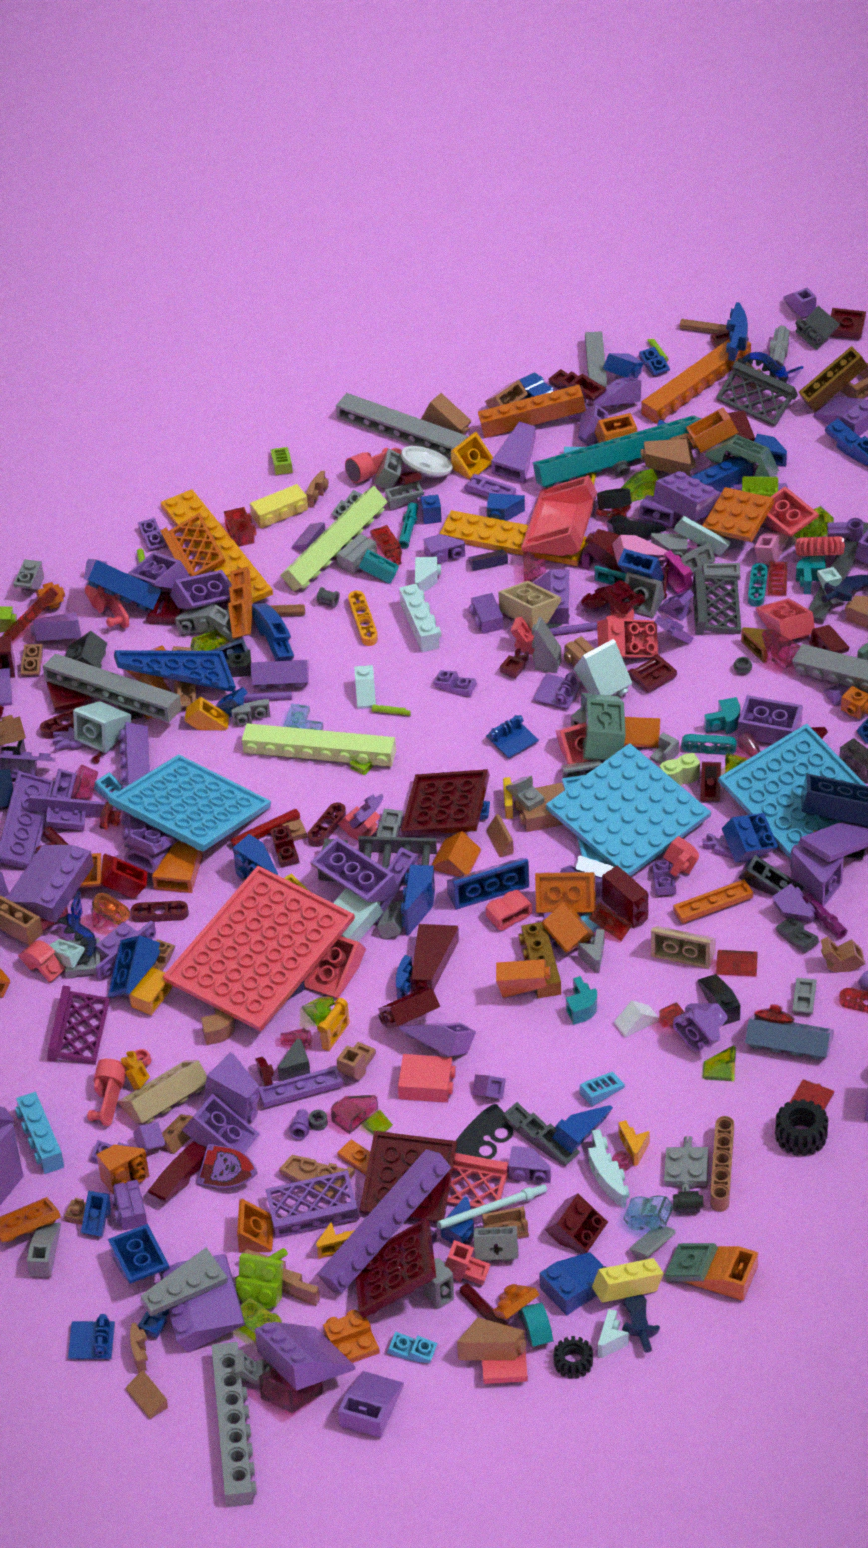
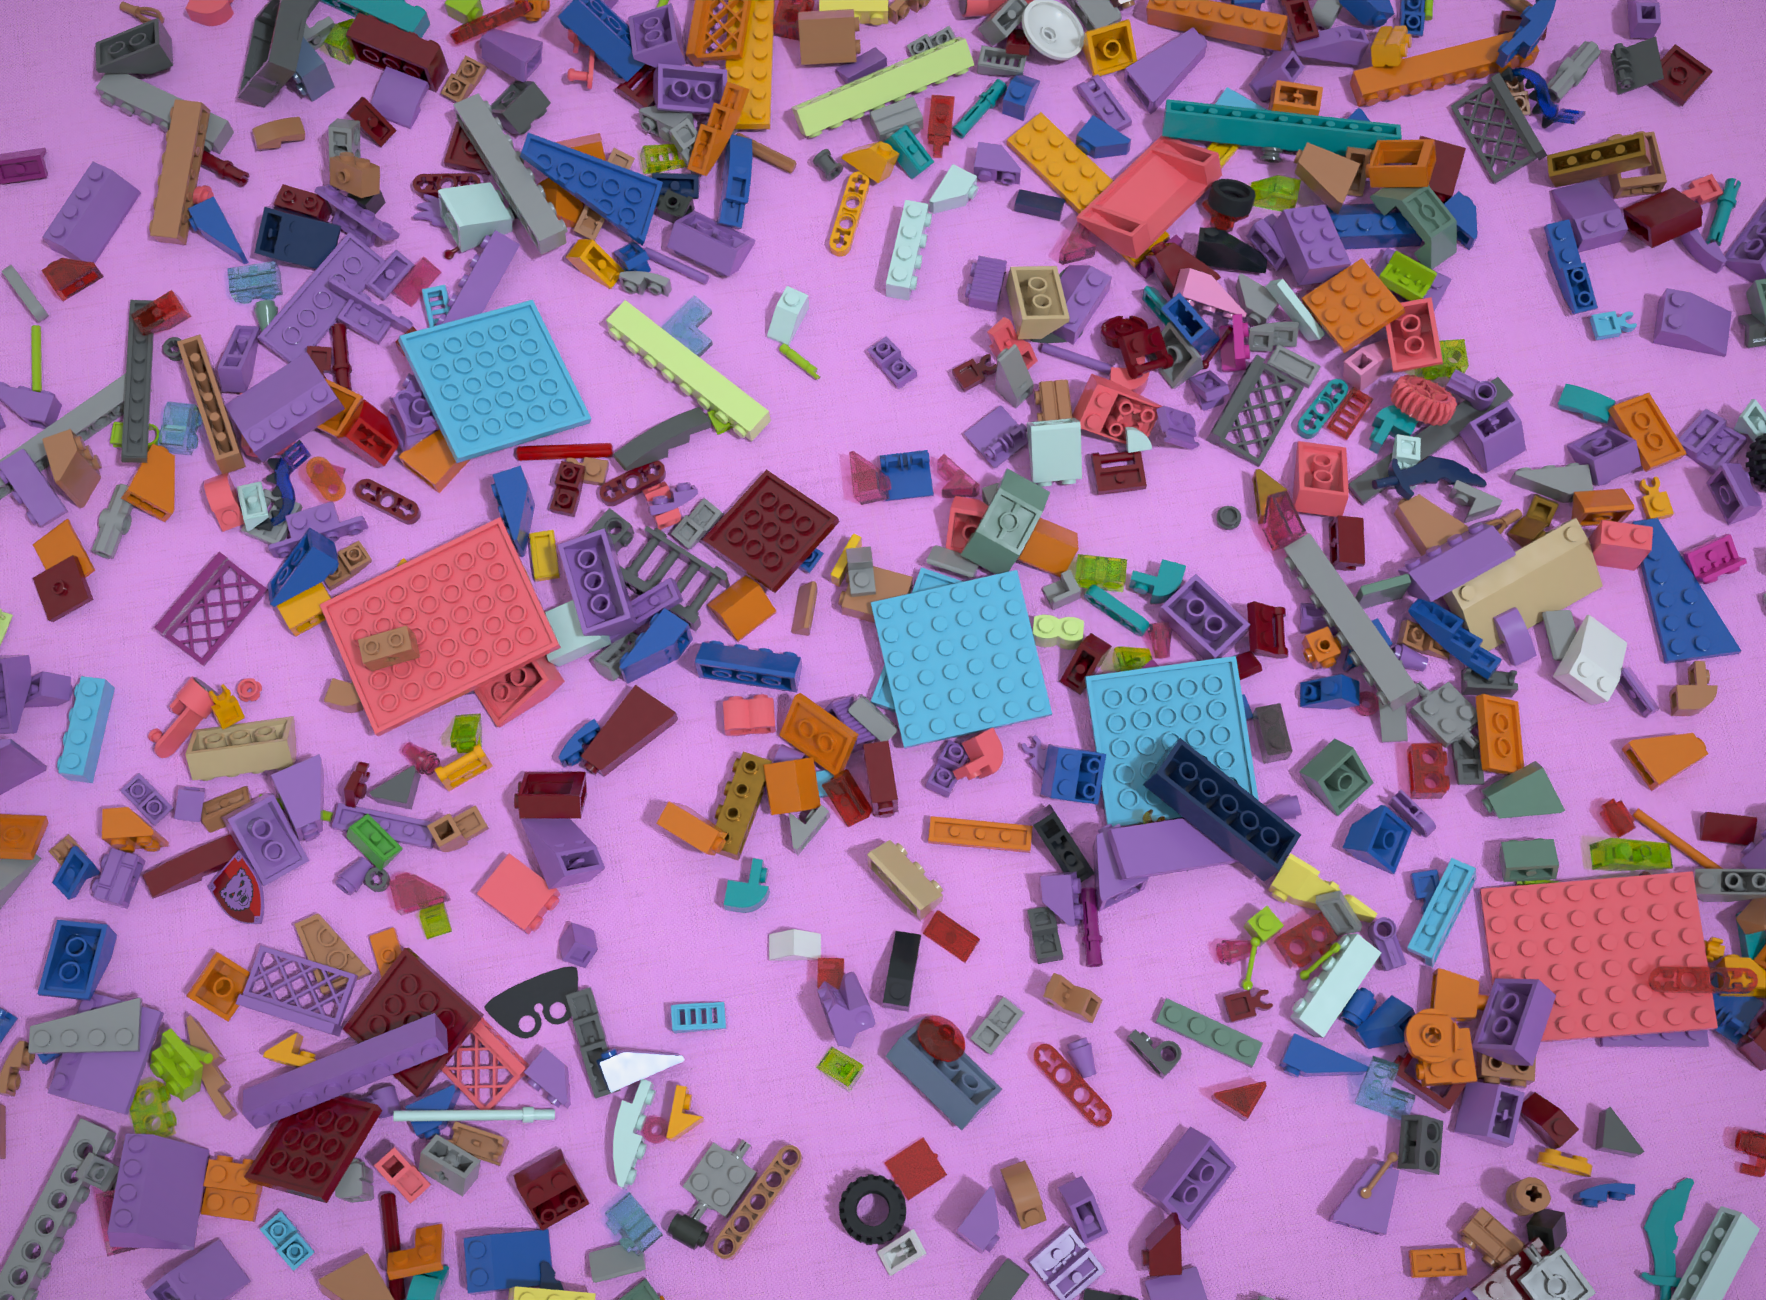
camera: 30 degrees right, 25 degrees up
none -> bright green slope [346,814,403,871]
none -> nougat brick [358,626,420,671]
none -> dark grey slope [614,407,711,471]
none -> nougat brick [798,9,861,65]
none -> light orange slope [841,141,900,183]
none -> clear pink slope [849,451,891,505]
none -> white slope [877,1229,927,1276]
none -> clear pink slope [937,454,980,498]
none -> clear neon green brick [1075,554,1127,592]
none -> light aqua tile [1125,427,1152,453]
none -> dark red plate [1247,601,1289,659]
none -> light orange brick [1371,25,1412,67]

